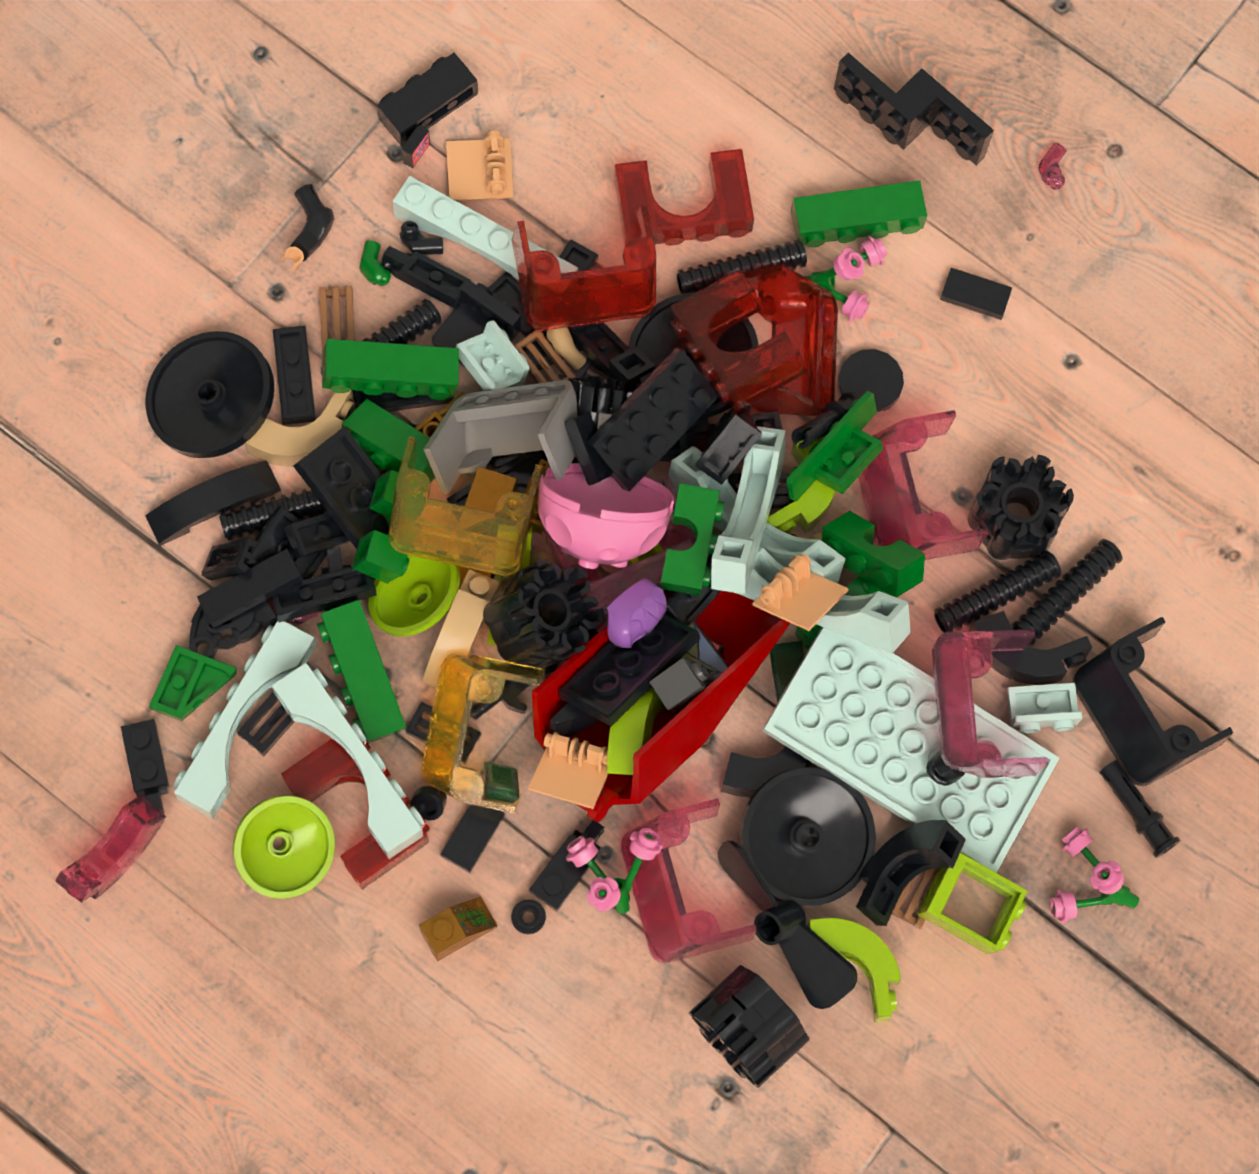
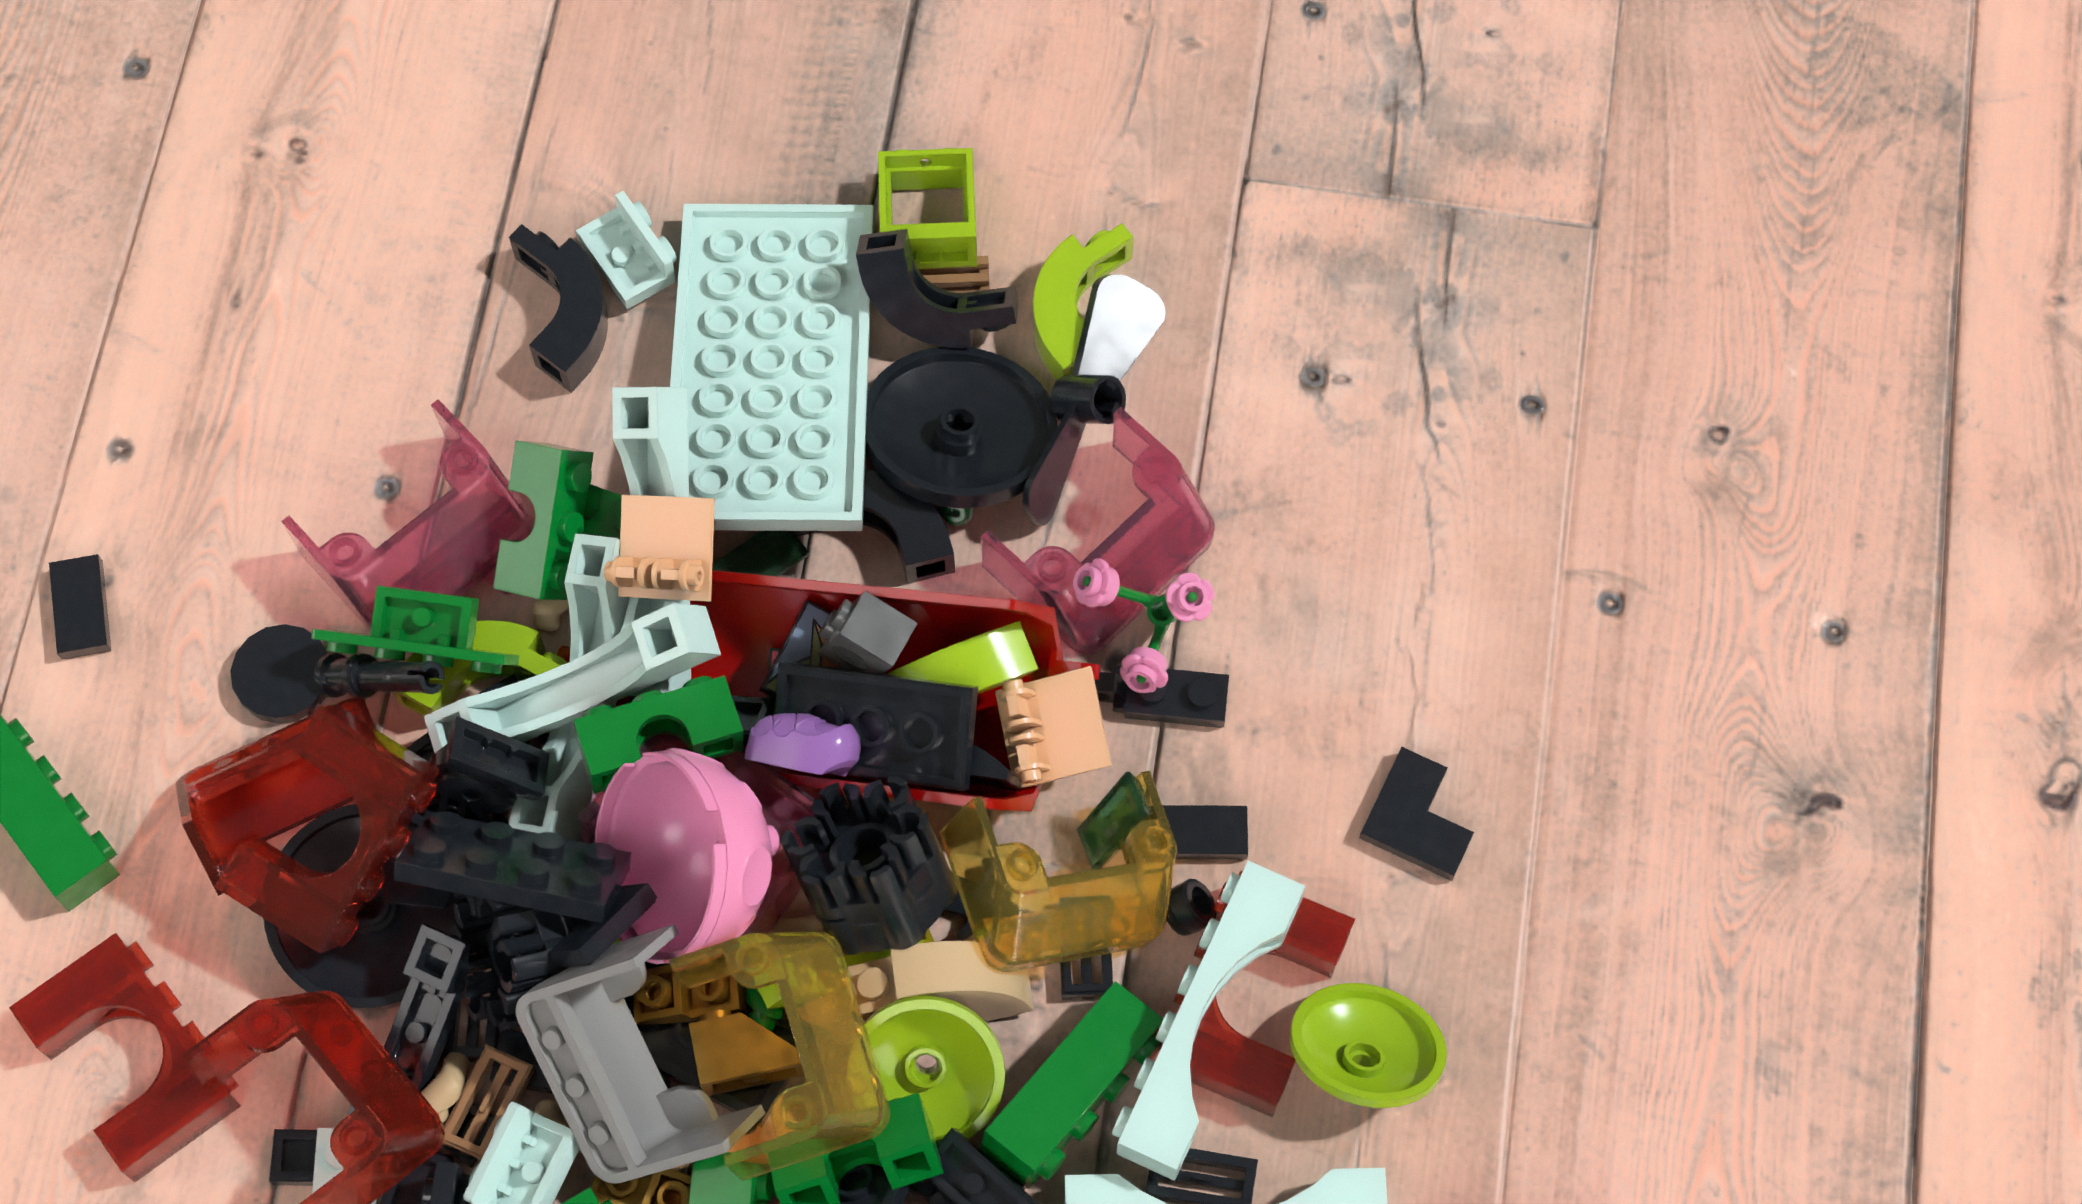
camera: 115 degrees left, 5 degrees down
pearl gold slope [419,896,498,962] -> none
black plate [511,900,546,935] -> none
black piece [677,239,807,294] -> none
black piece [689,965,810,1088] -> none
bright pink plant [800,236,887,322] -> none
black tile [926,748,965,786] -> none
clear pink windscreen [932,629,1048,778] -> none
black piece [934,551,1061,635] -> none
black piece [967,455,1074,560] -> none
black piece [1011,539,1123,646] -> none
bright pink plant [1050,827,1139,923] -> none
black windscreen [1073,617,1234,786] -> none
black pin [1099,760,1181,858] -> none
none -> black tile [1359,747,1474,881]

